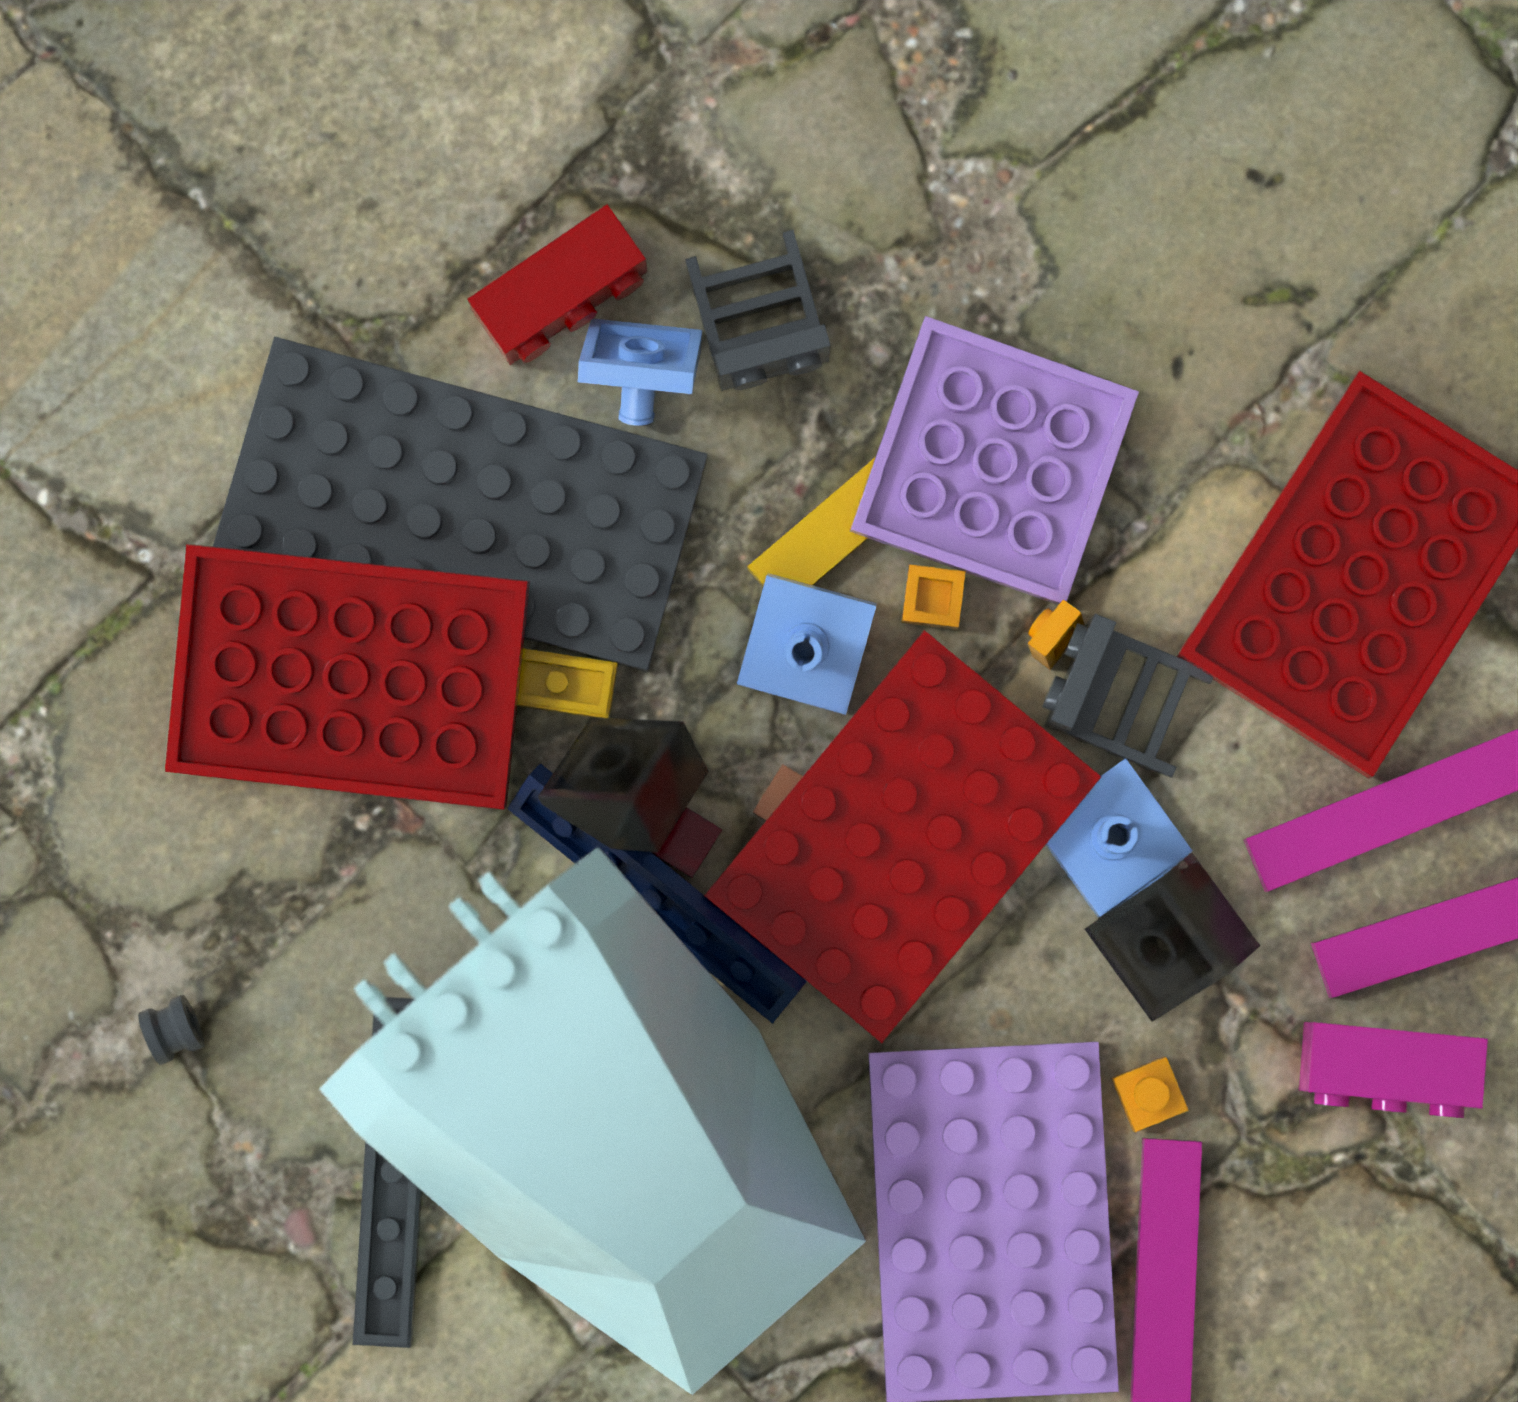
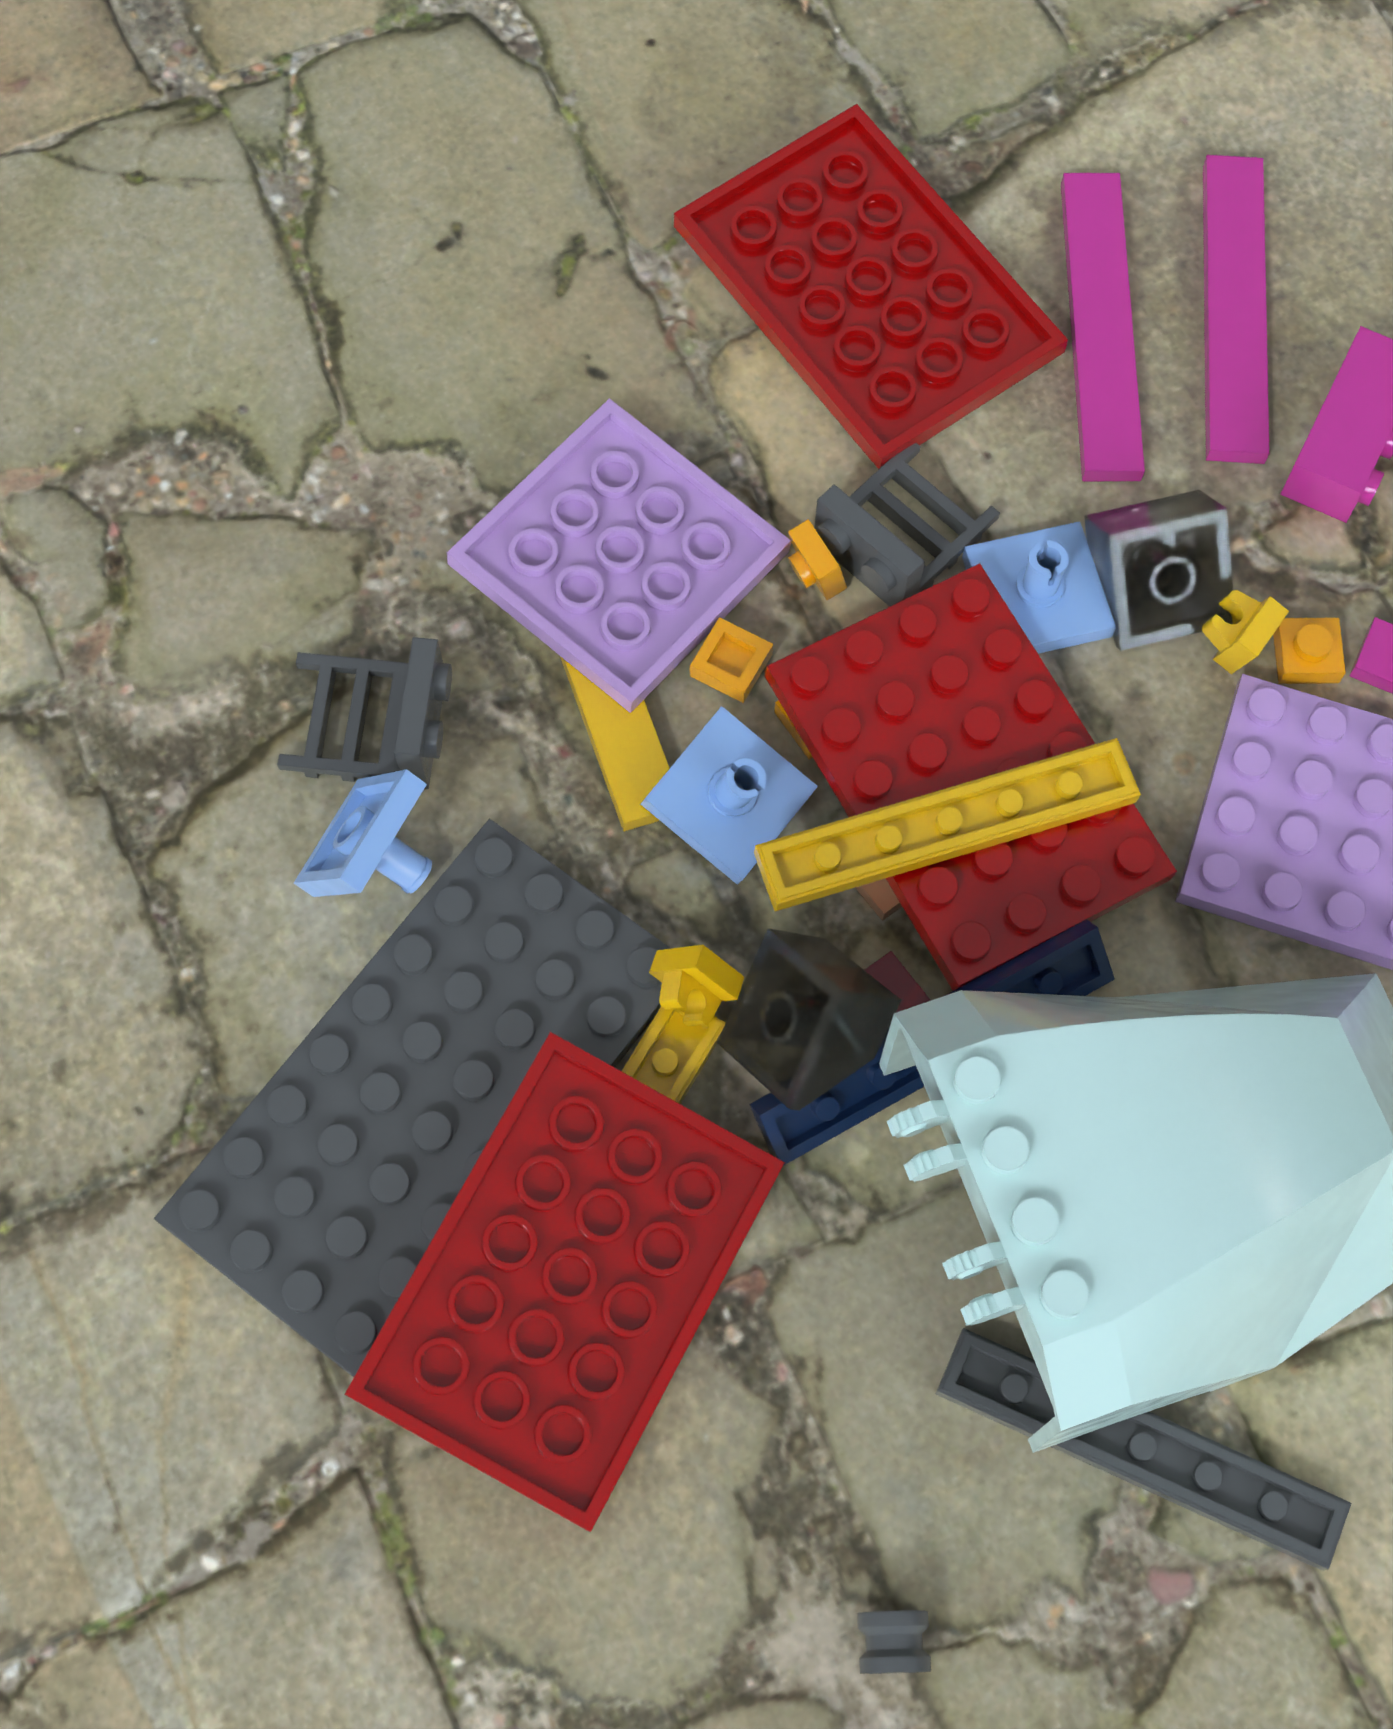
camera: 70 degrees left, 15 degrees down
red brick [467,204,648,365] -> none
none -> yellow tile [649,944,745,1026]
none -> yellow tile [754,738,1141,912]
none -> yellow tile [1202,590,1289,674]

